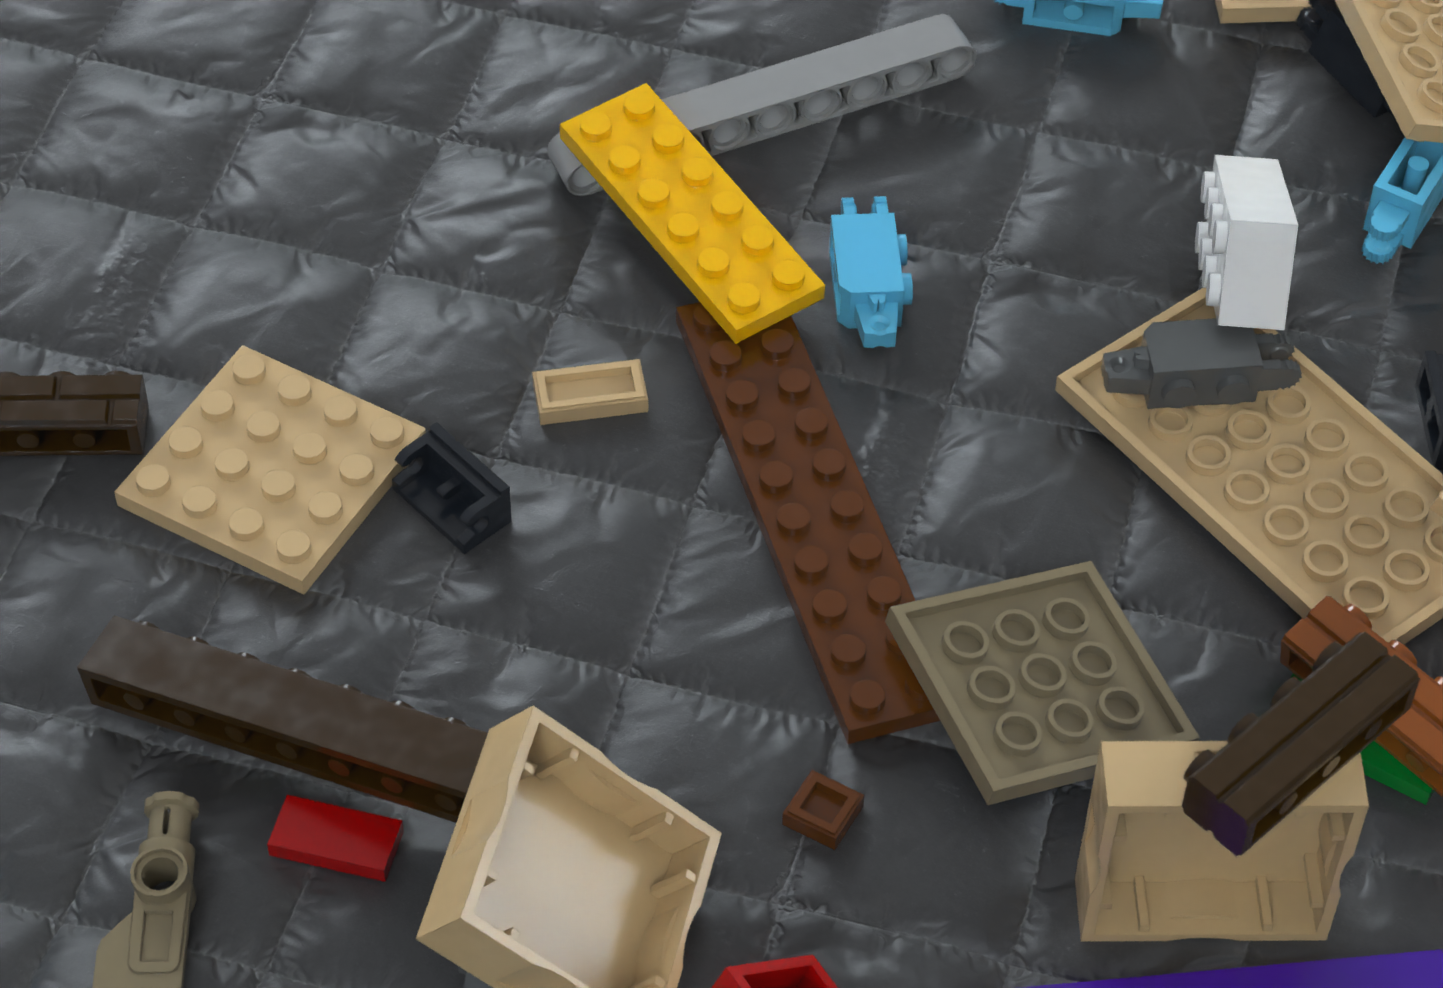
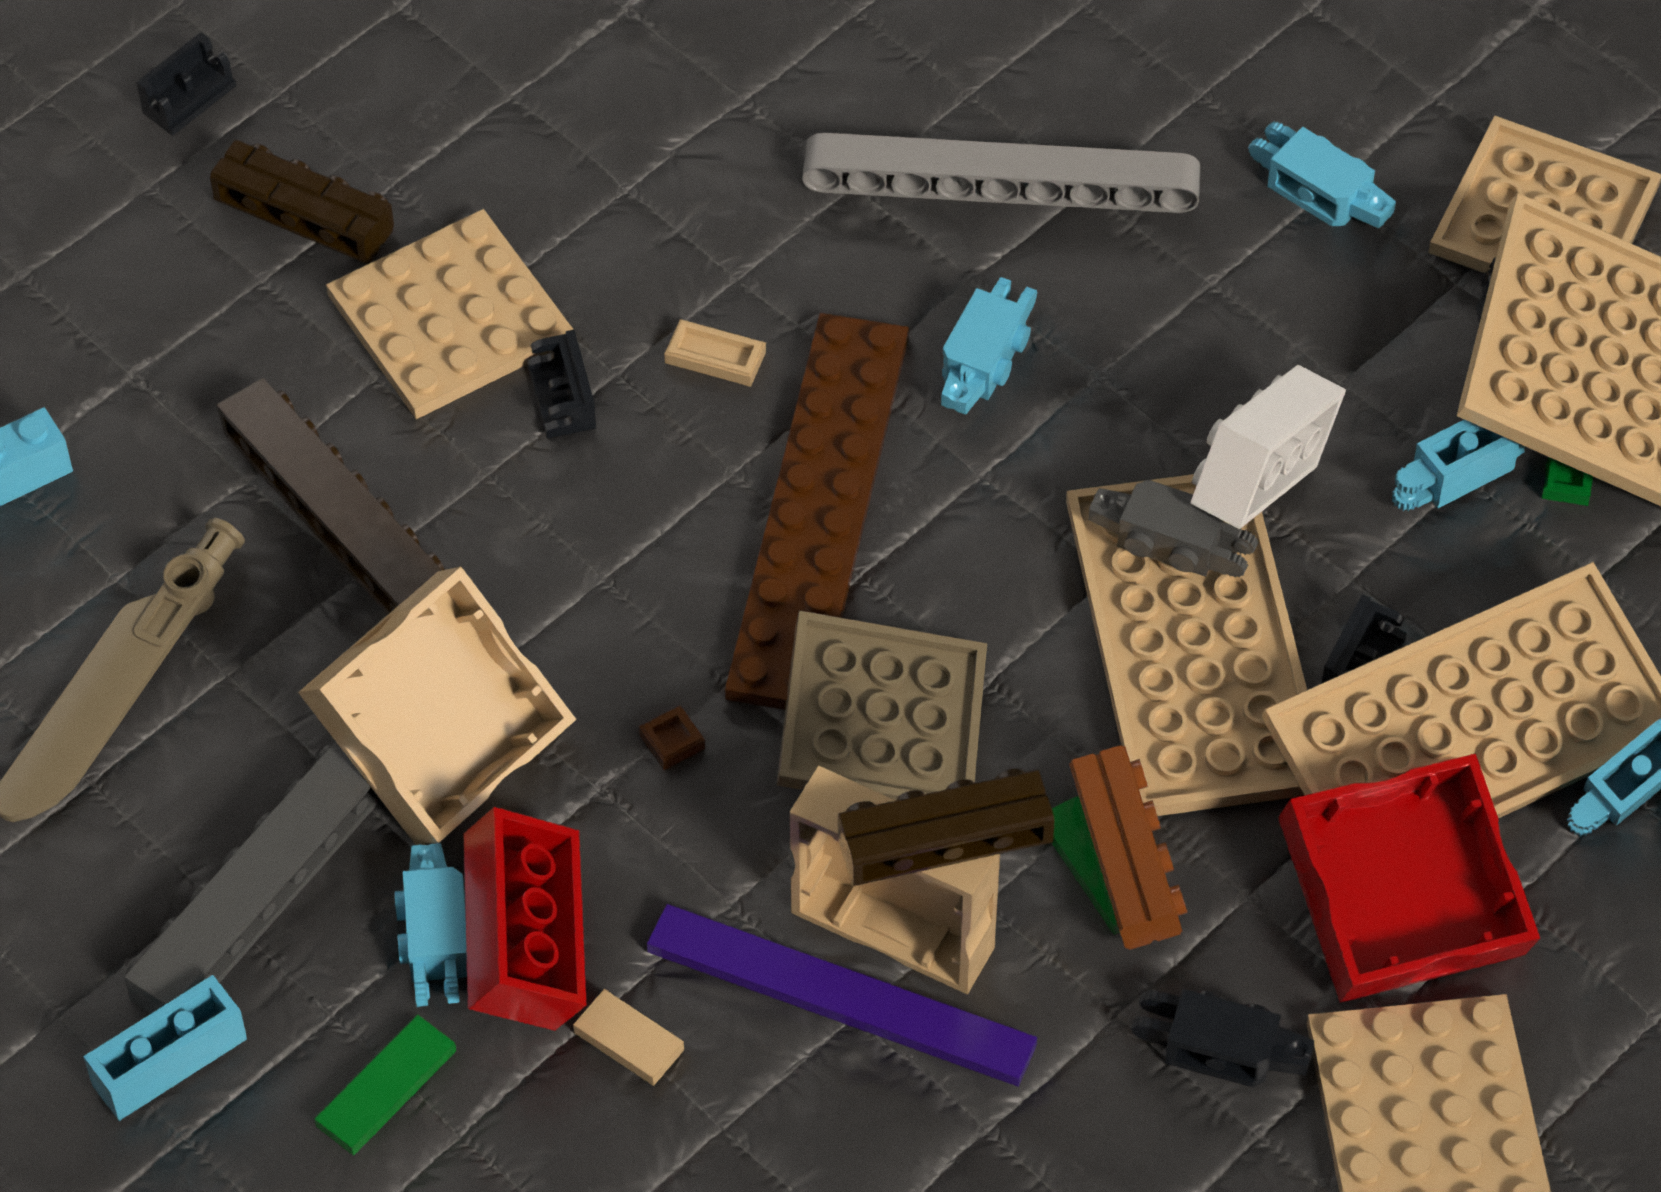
camera: 30 degrees right, 5 degrees up
red tile [267,795,404,882] -> none
yellow plate [560,83,825,344] -> none

